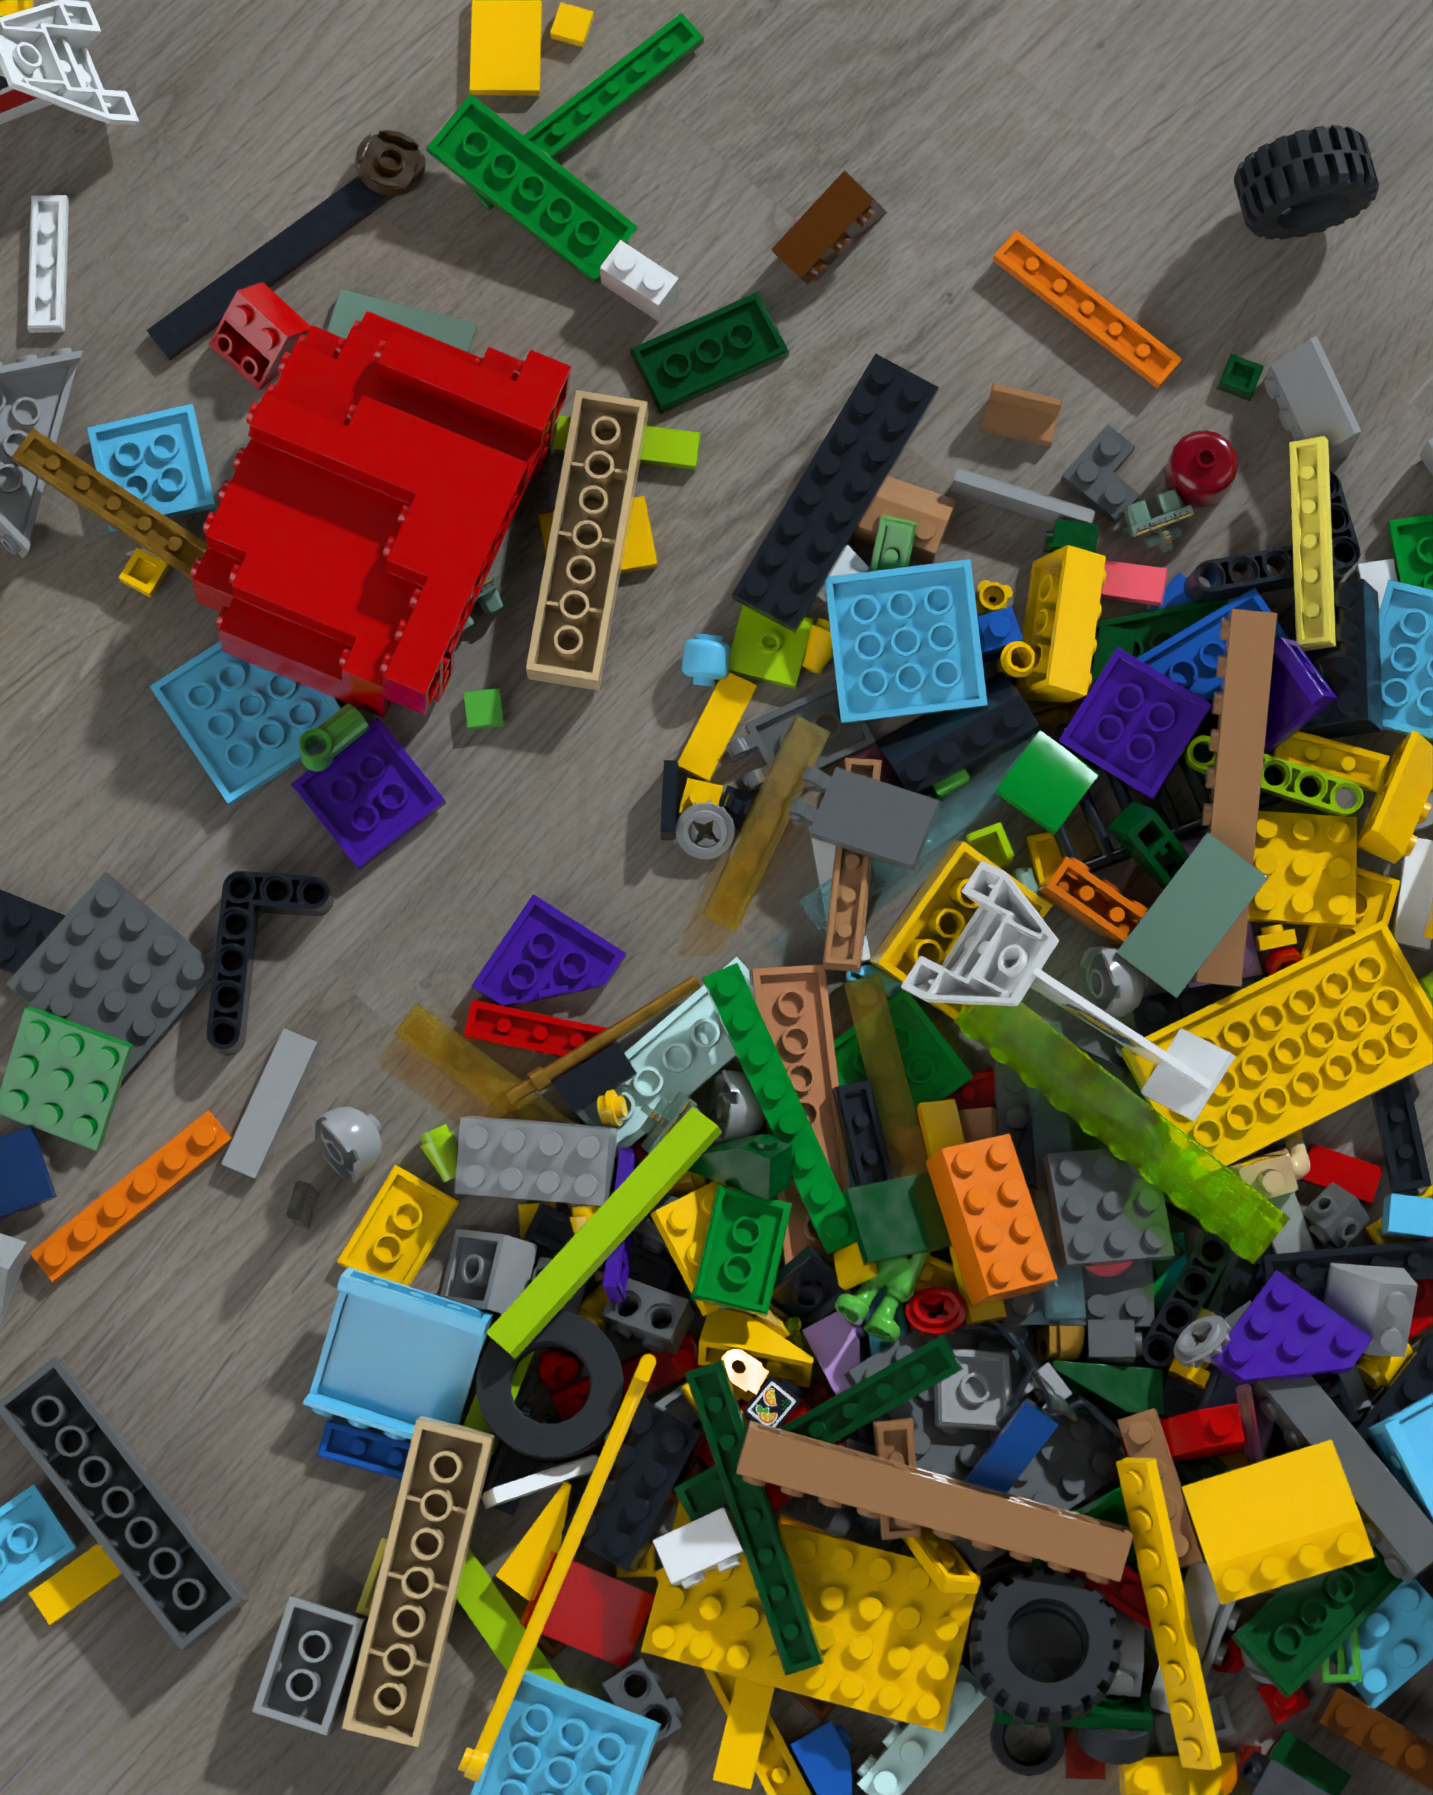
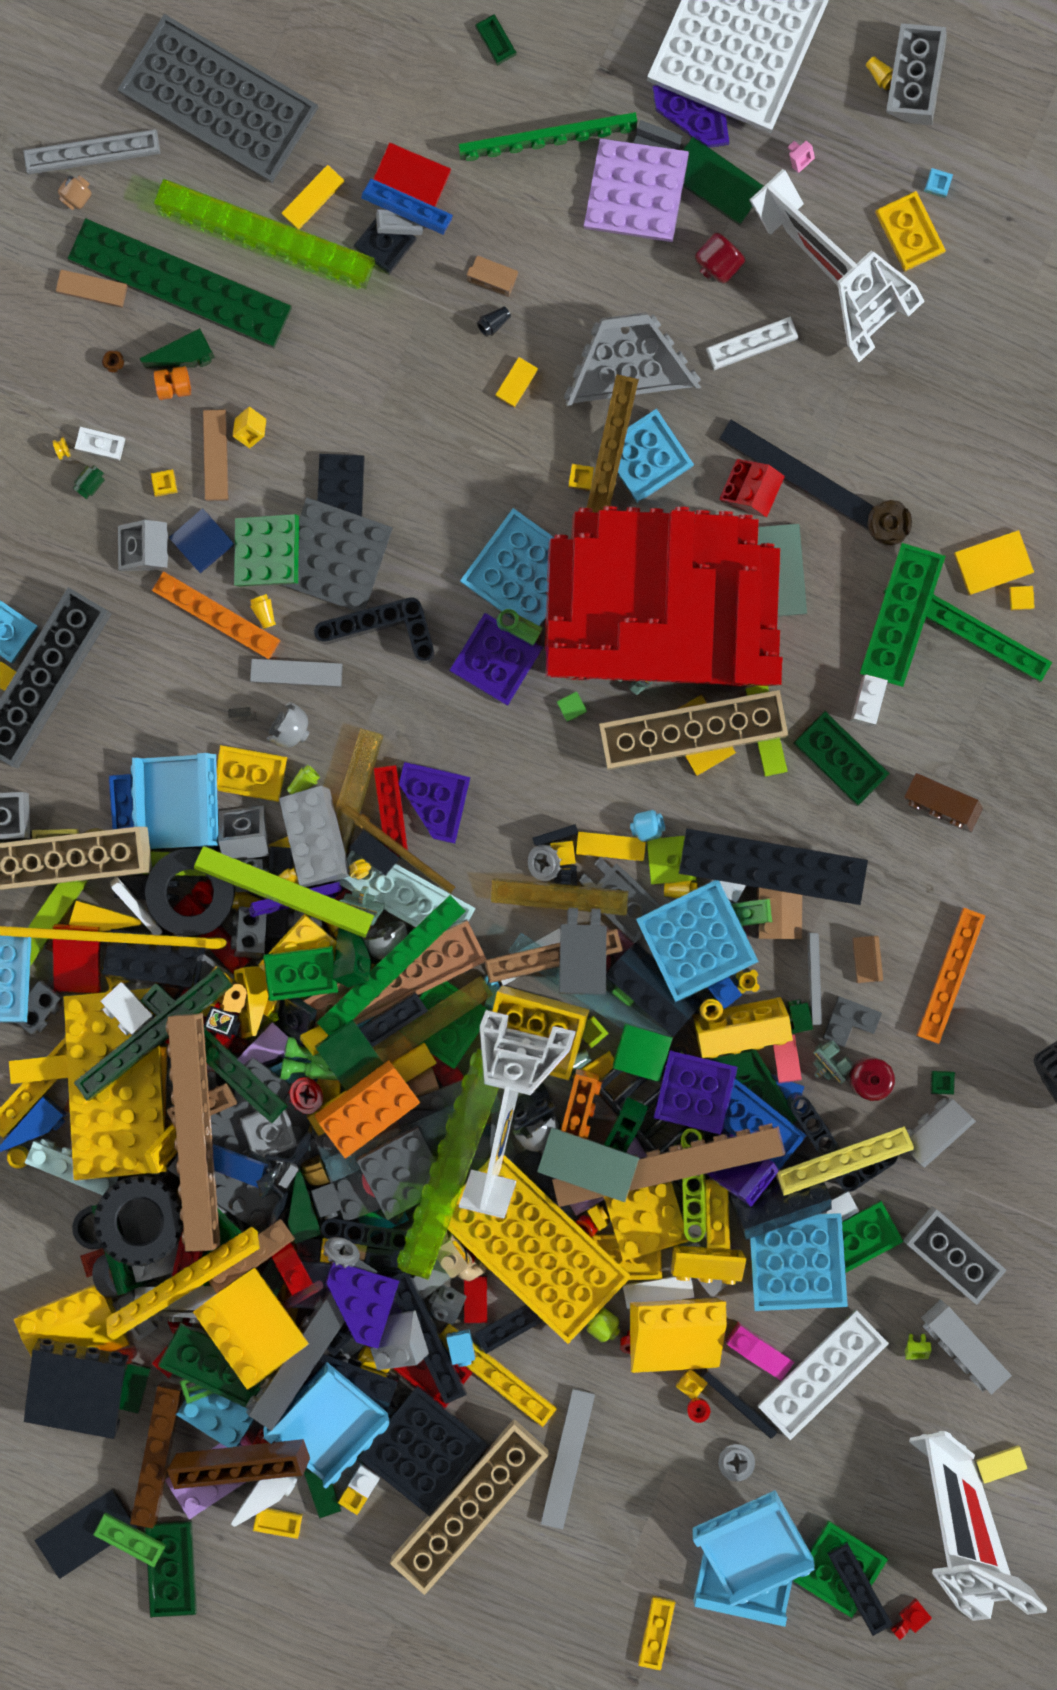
camera: 70 degrees right, 10 degrees up
none -> yellow cone [250,594,276,629]
none -> black hinge [512,1083,556,1131]

